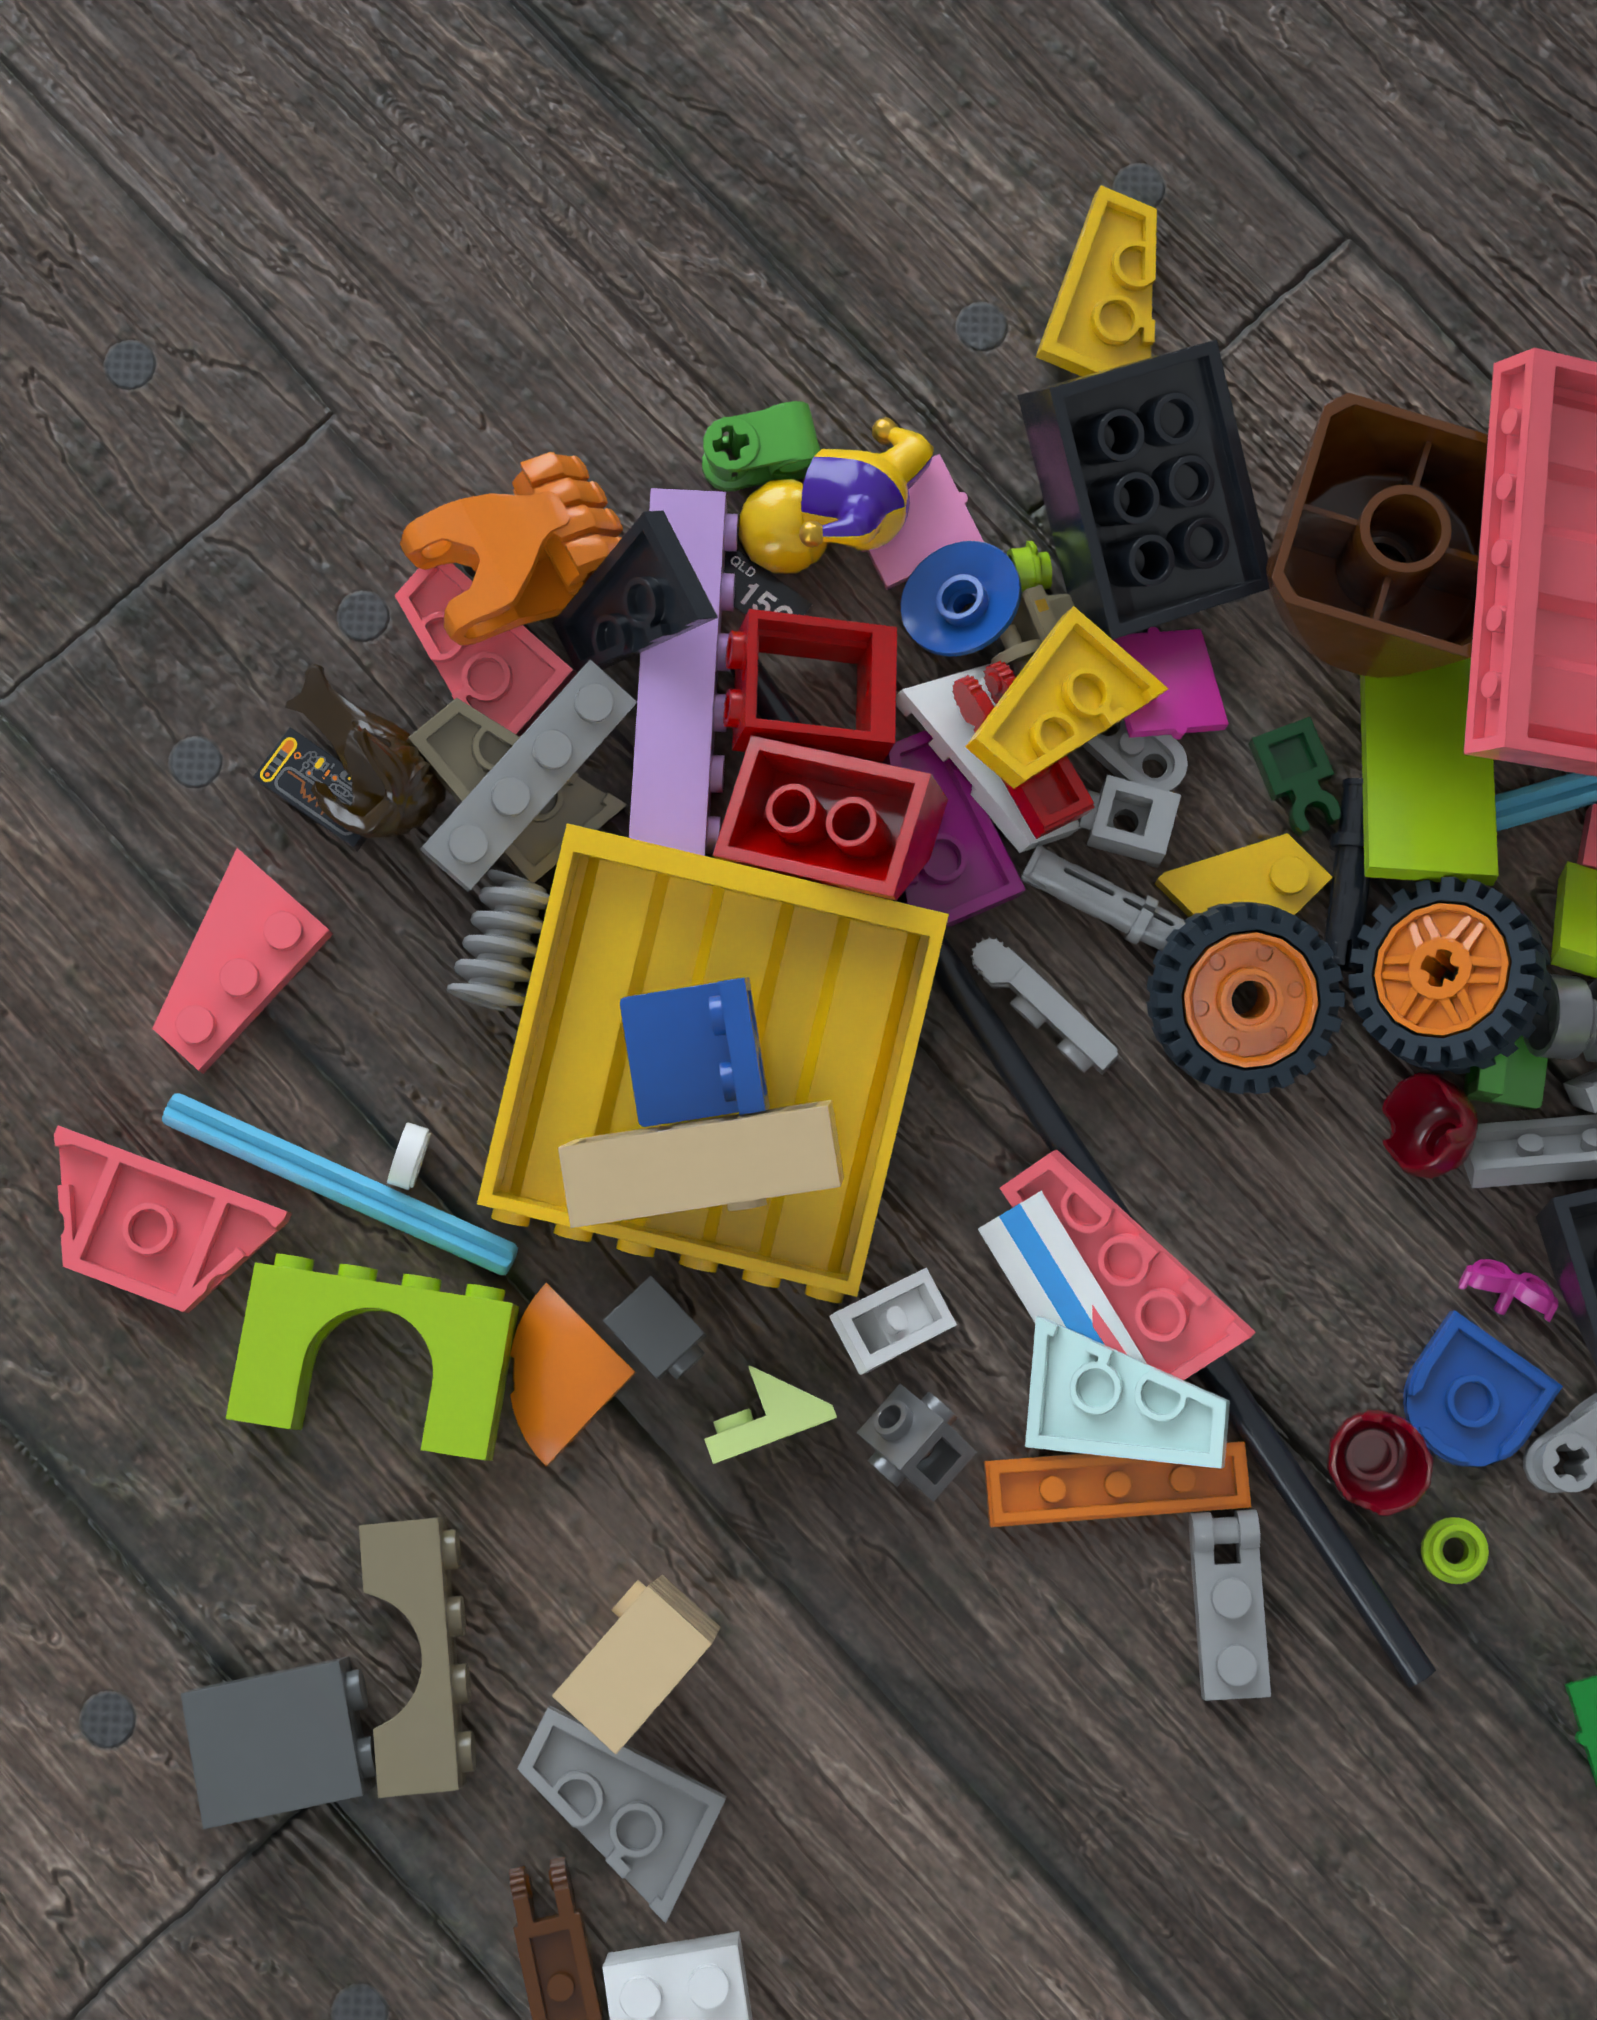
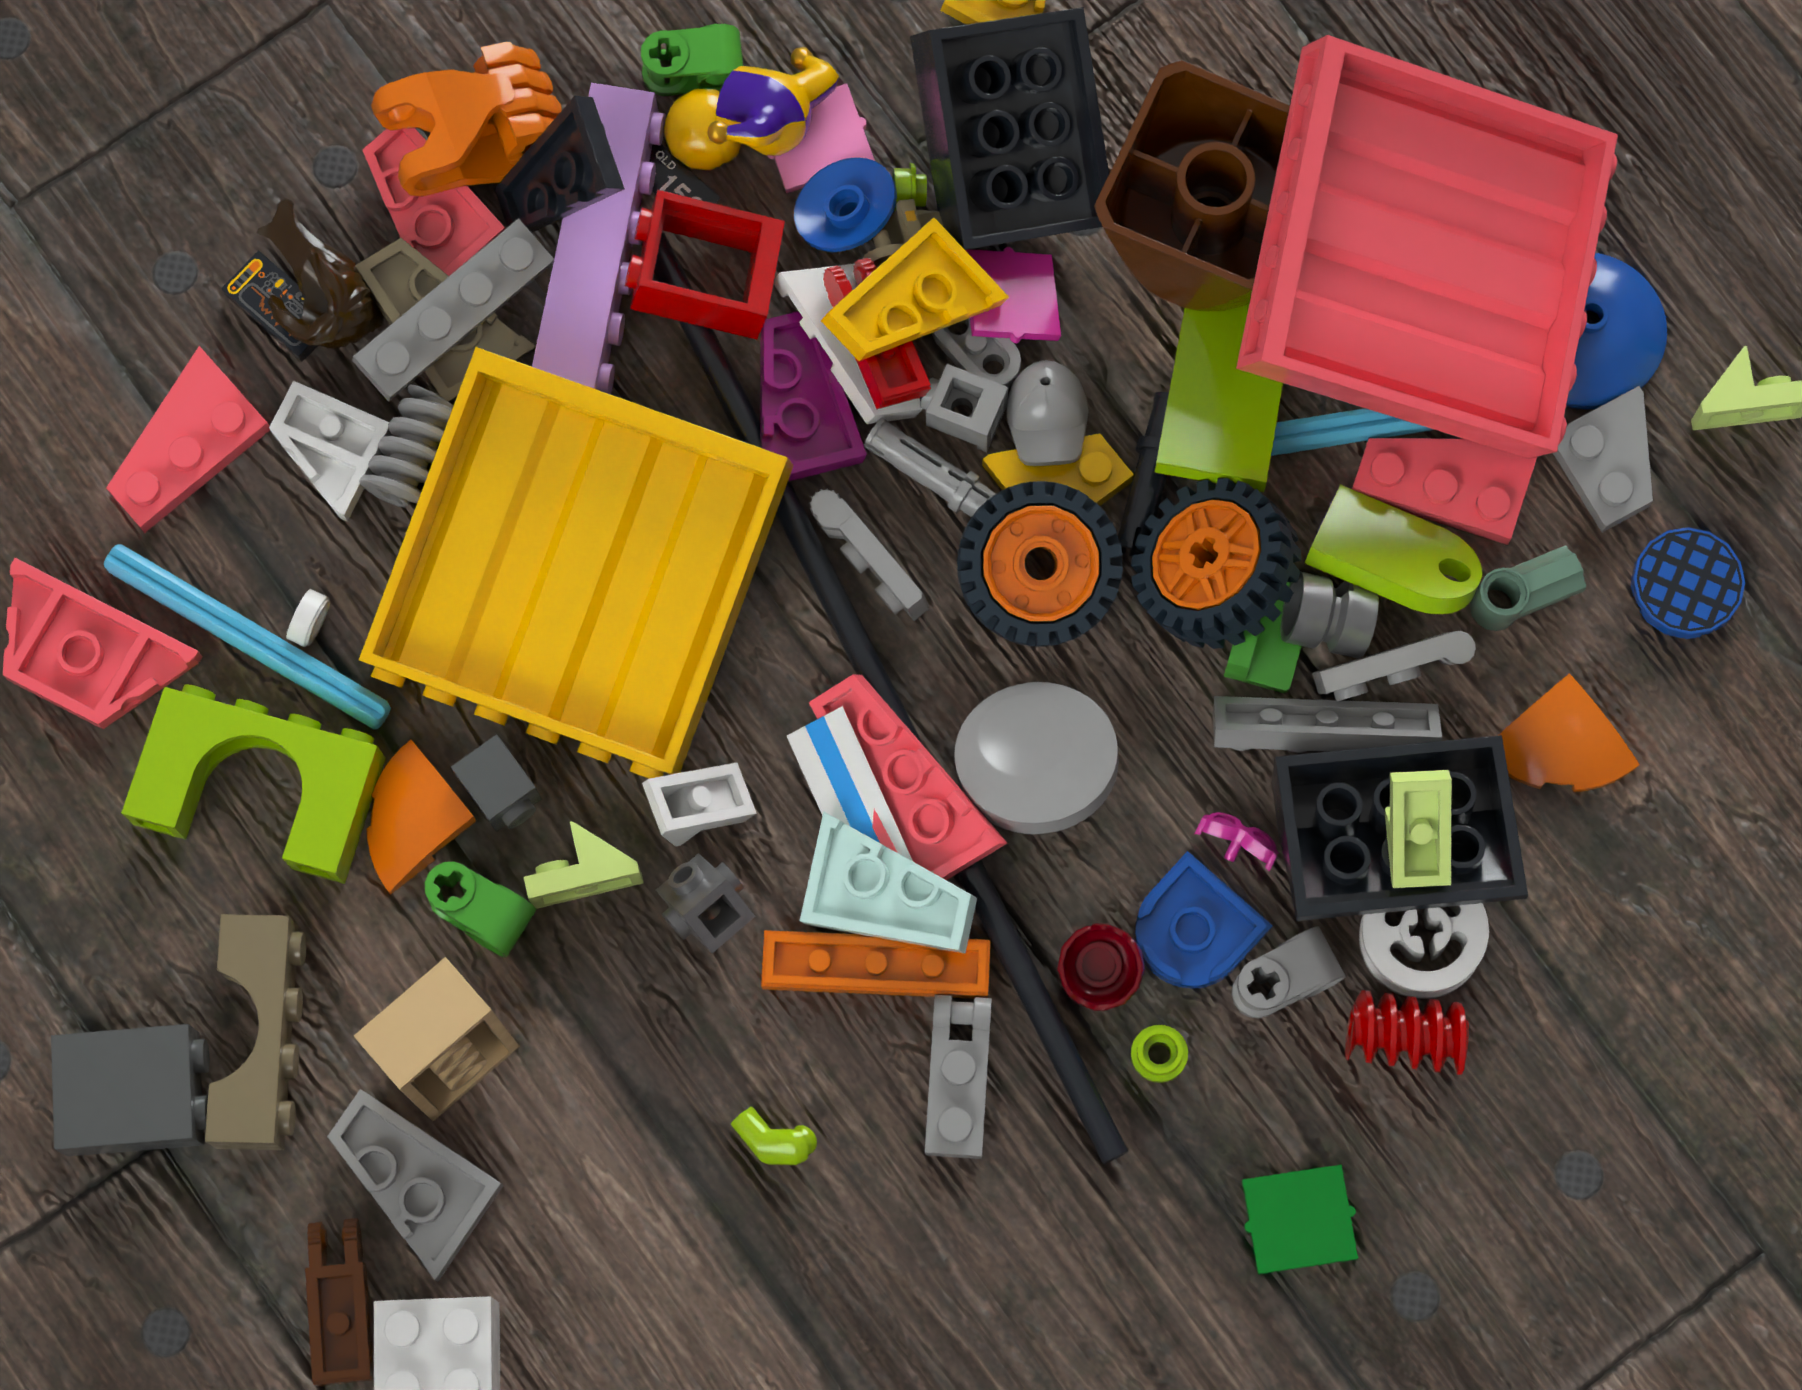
camera: 10 degrees right, 5 degrees down
tan brick [558,1100,844,1228] -> none
blue bracket [620,977,770,1127] -> none
red slope [713,736,948,901] -> none
dark green plate [1248,717,1341,837] -> none
dark red hair [1382,1072,1478,1179] -> none
none -> white wing [269,381,392,521]
none -> bright green piece [425,861,537,958]
none -> lime arm [731,1106,817,1165]
none -> light grey piece [954,682,1119,834]
none -> light grey cap [1006,360,1089,466]

